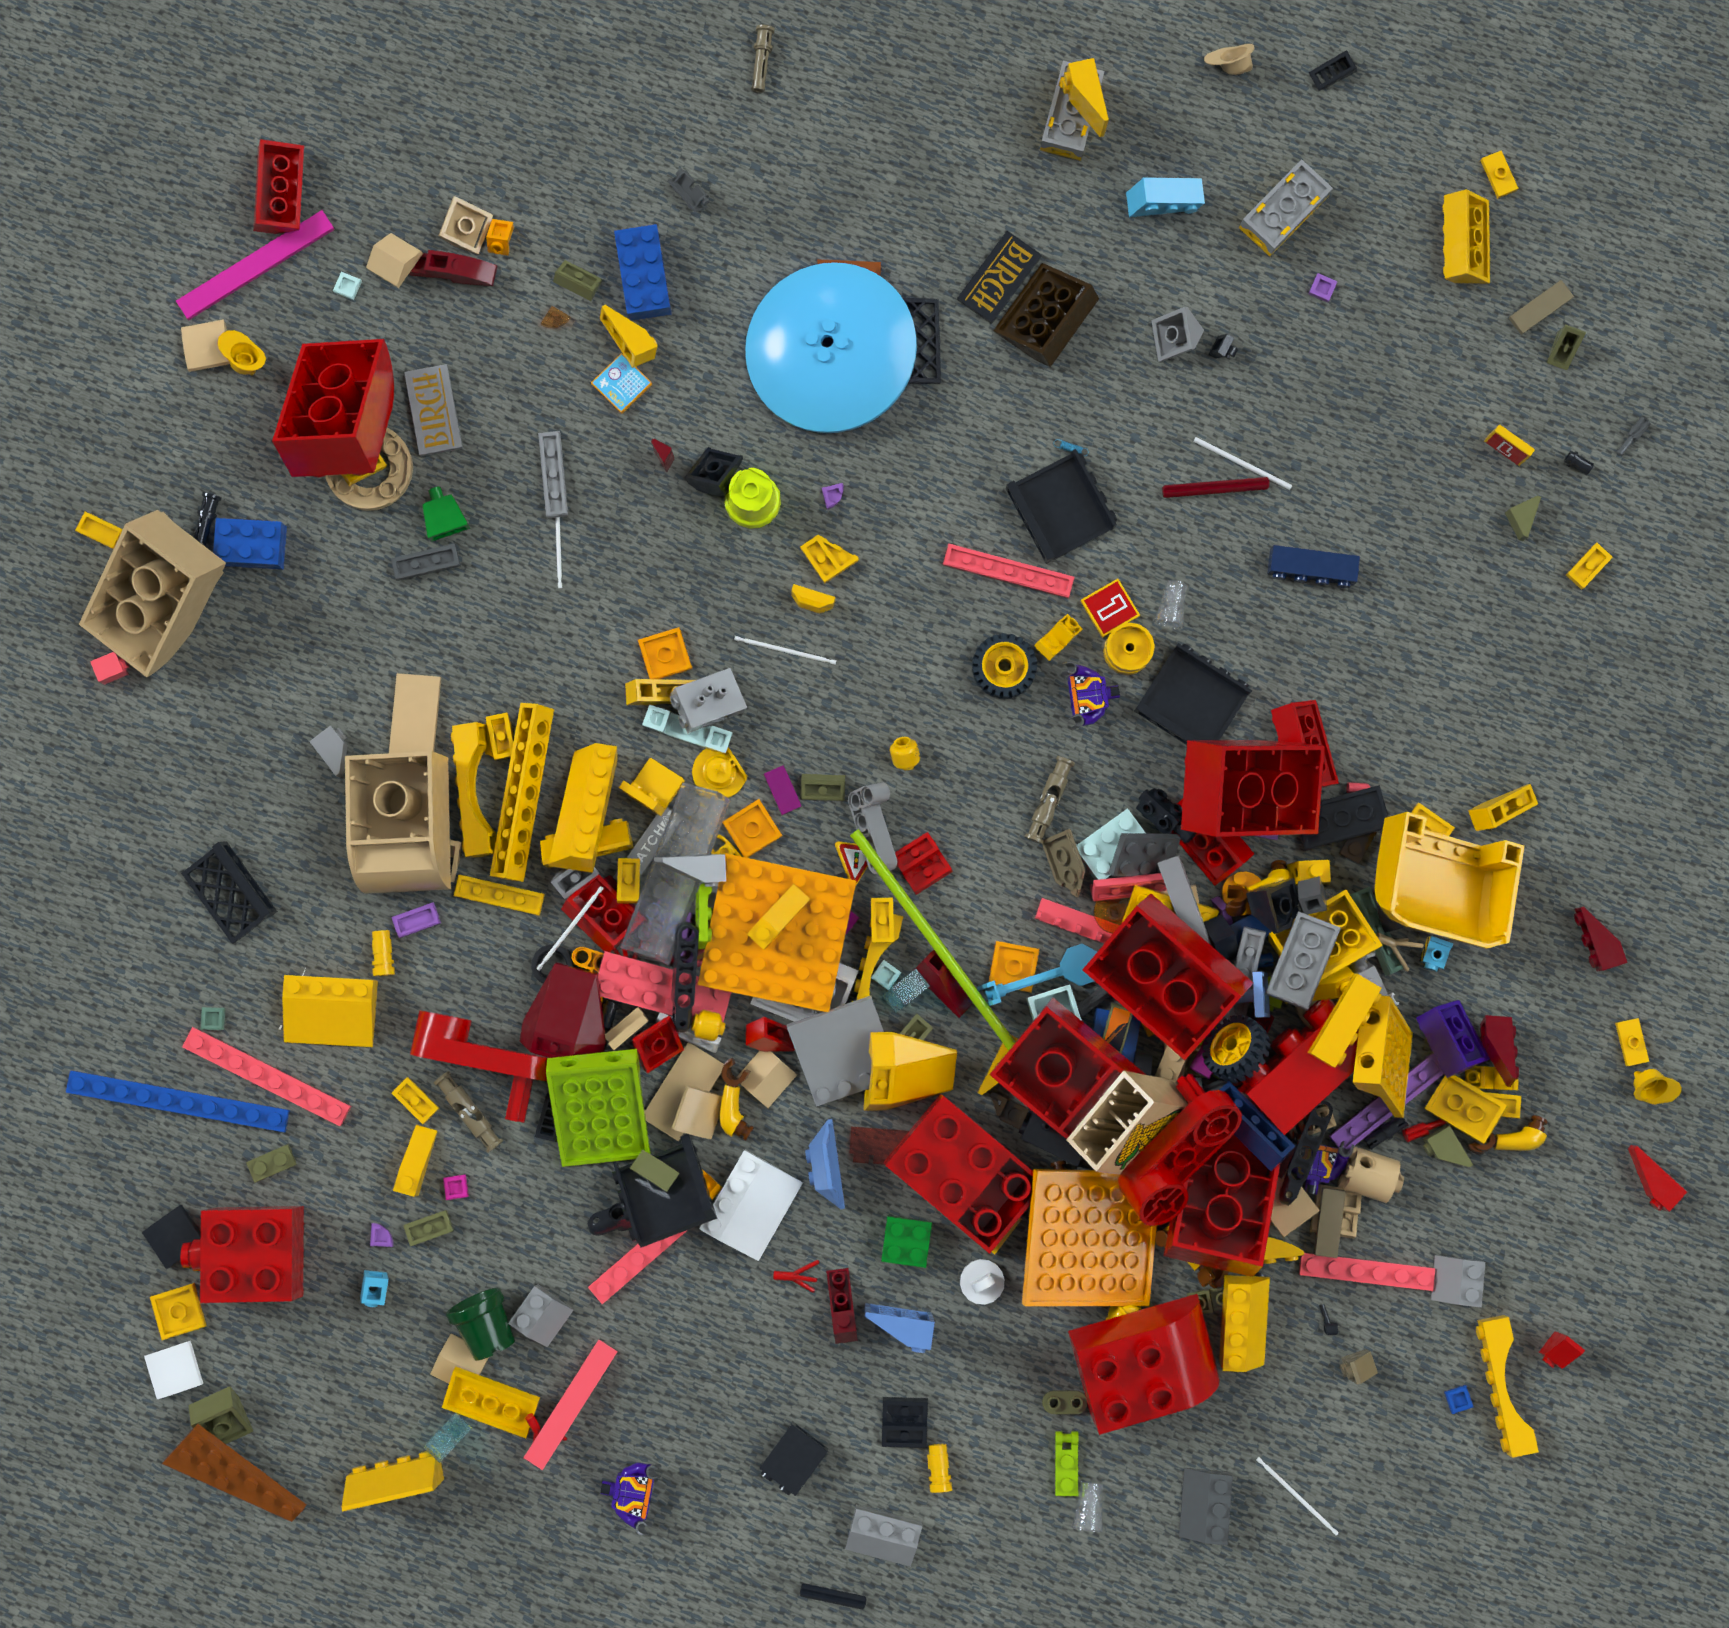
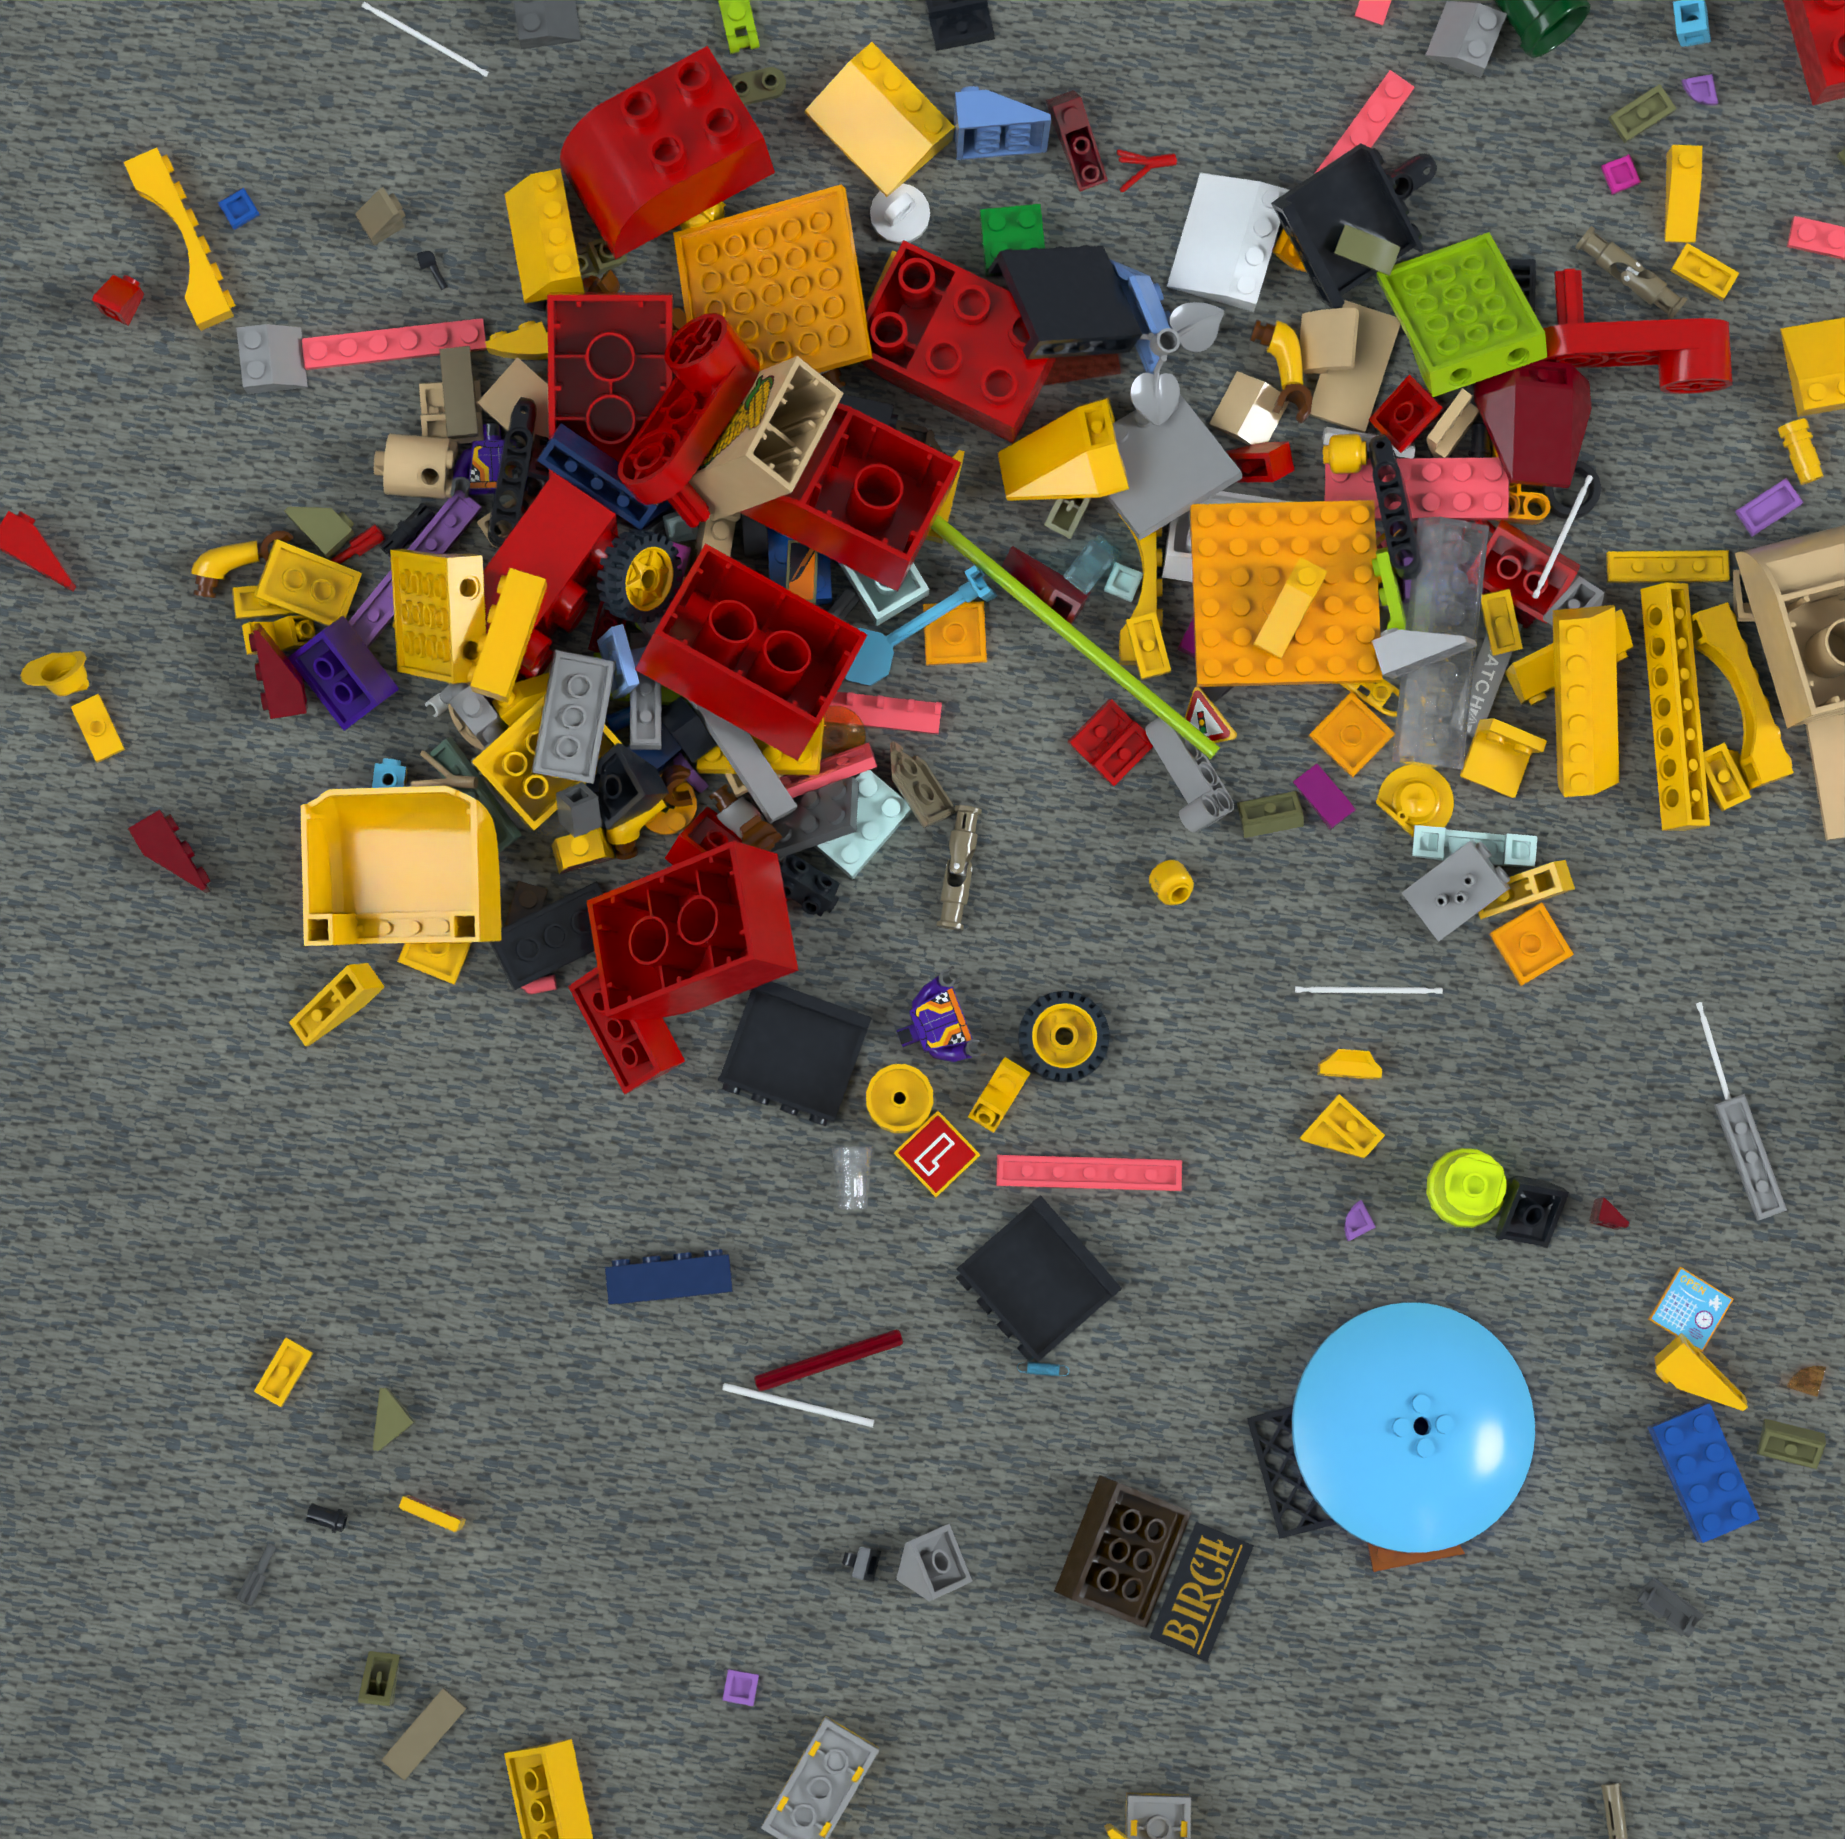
camera: 165 degrees right, 0 degrees up
medium azure wedge [1126,177,1205,217] -> none
none -> reddish brown piece [709,783,783,851]
none -> yellow slope [805,42,955,197]
none -> black panel [988,245,1143,359]
none -> light grey plant [1130,302,1224,426]

